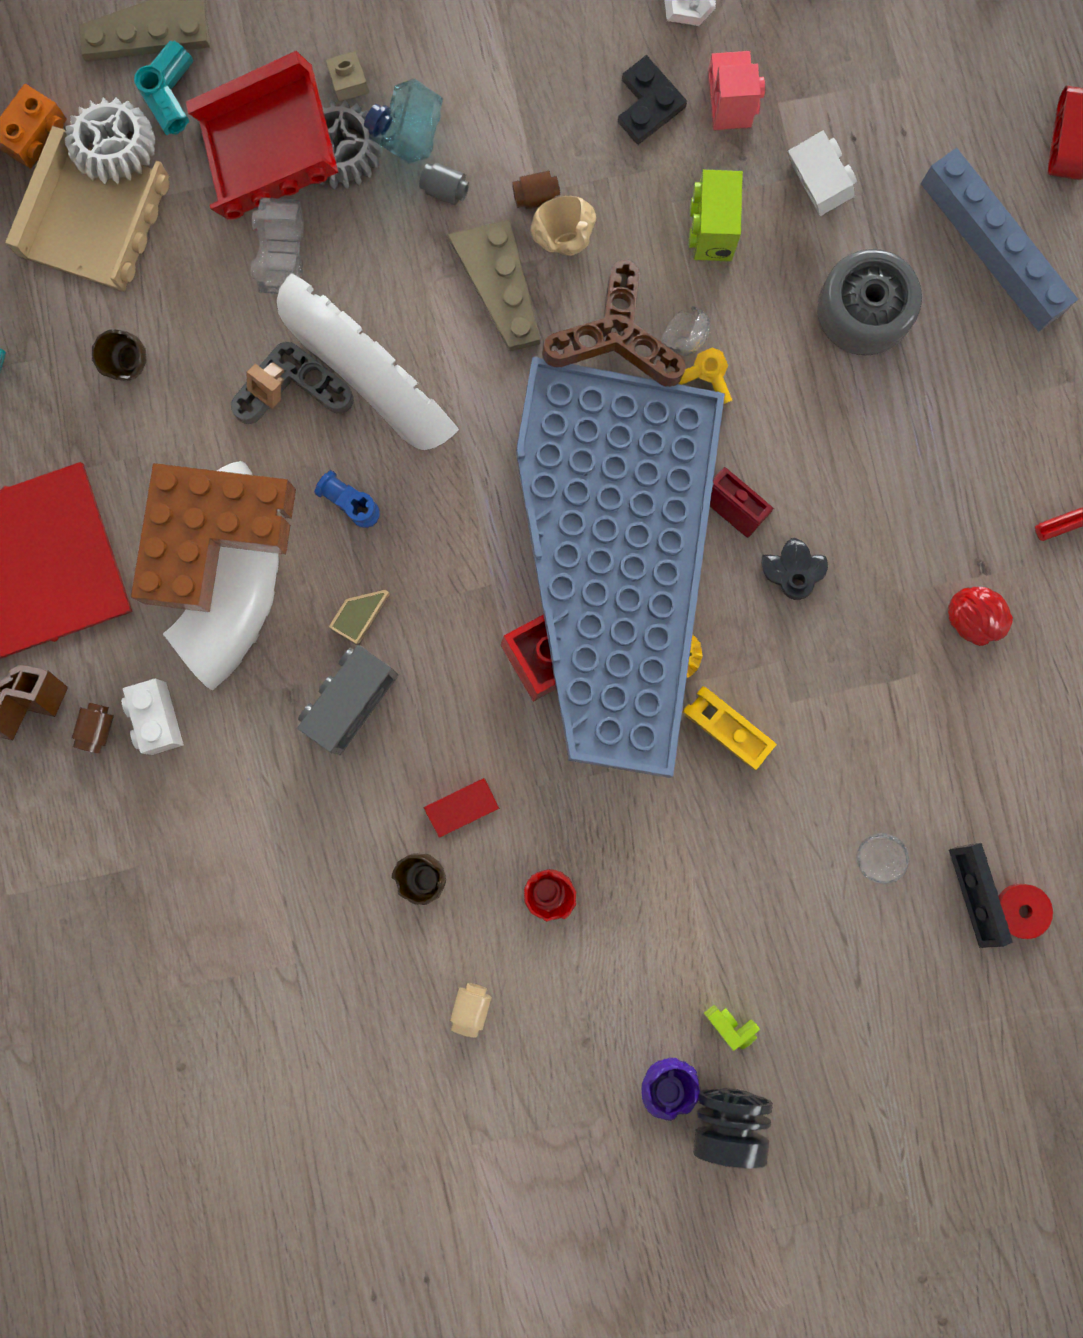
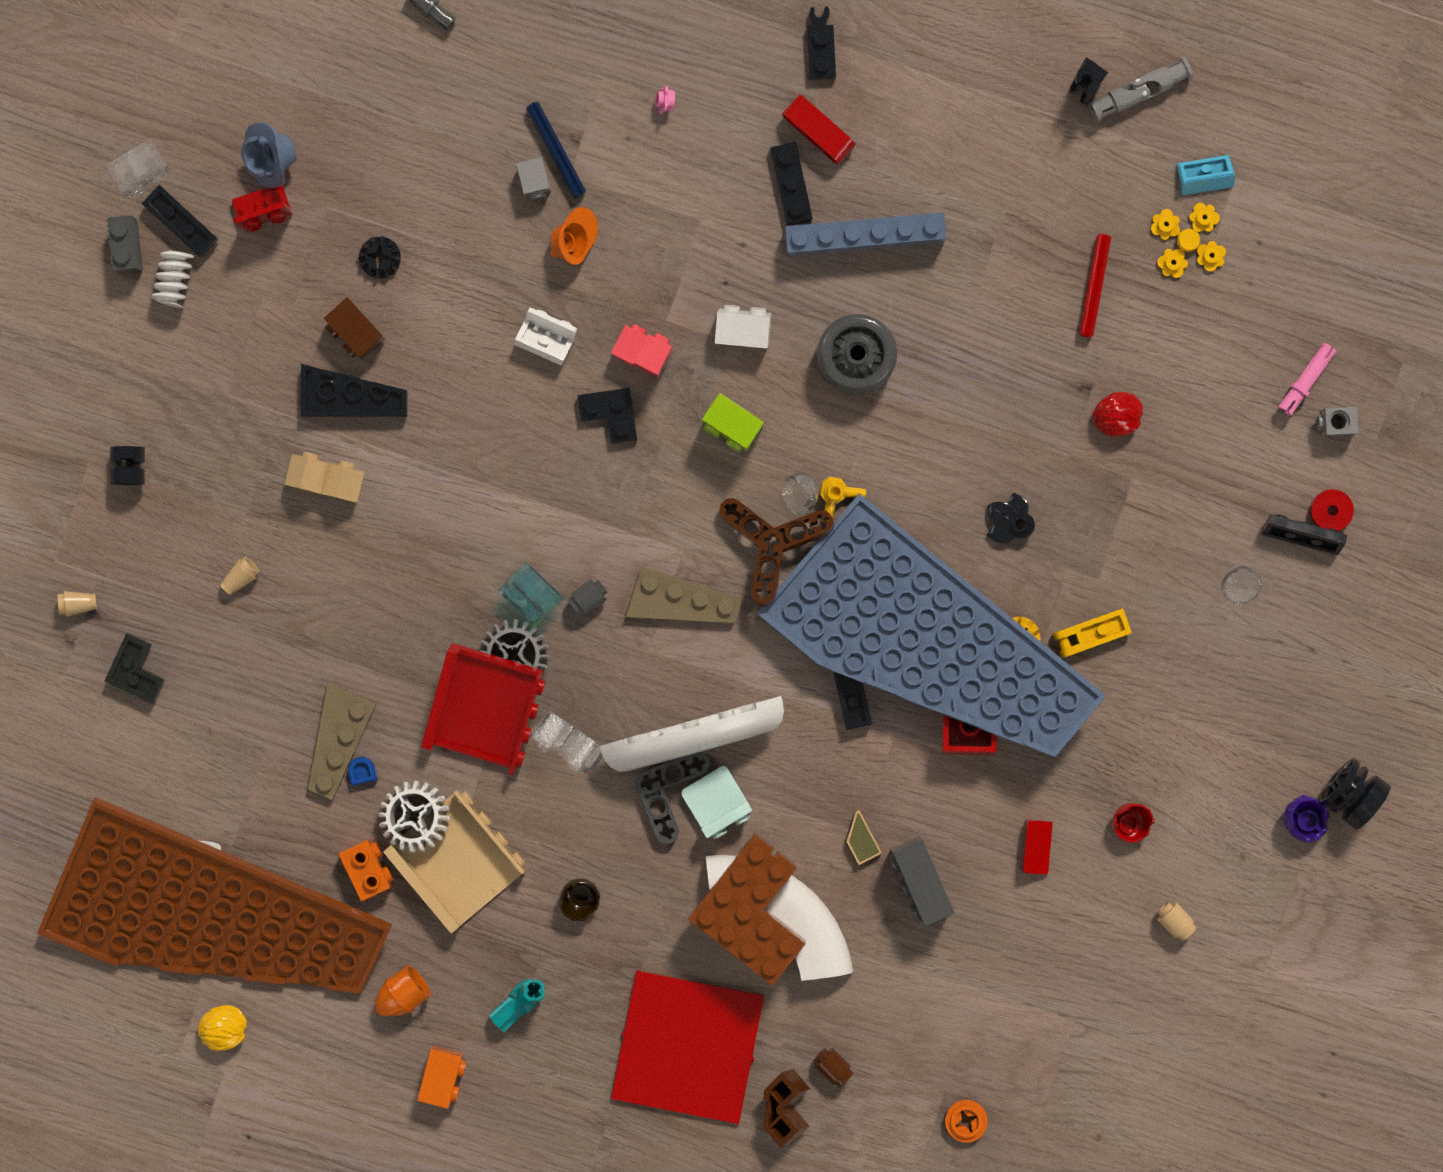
camera: 55 degrees left, 5 degrees up
white brick [122,678,184,755] -> none
teal piece [134,41,194,135] -> none
medium nougat tile [246,362,284,409] -> none
blue connector [314,470,380,528] -> none
dark tan plate [326,51,369,102] -> none
dark blue plate [364,103,393,138] -> none
dark brown hair [391,853,446,905] -> none
reddish brown brick [512,170,560,210] -> none
tan hair [530,196,596,256] -> none
lime bracket [704,1005,760,1051] -> none
dark red slope [710,467,774,538] -> none
none -> blue tile [348,757,378,786]
none -> light aqua bracket [682,766,752,839]
none -> black plate [770,142,813,226]
none -> black plate [833,672,872,730]
none -> orange gear [945,1099,988,1143]

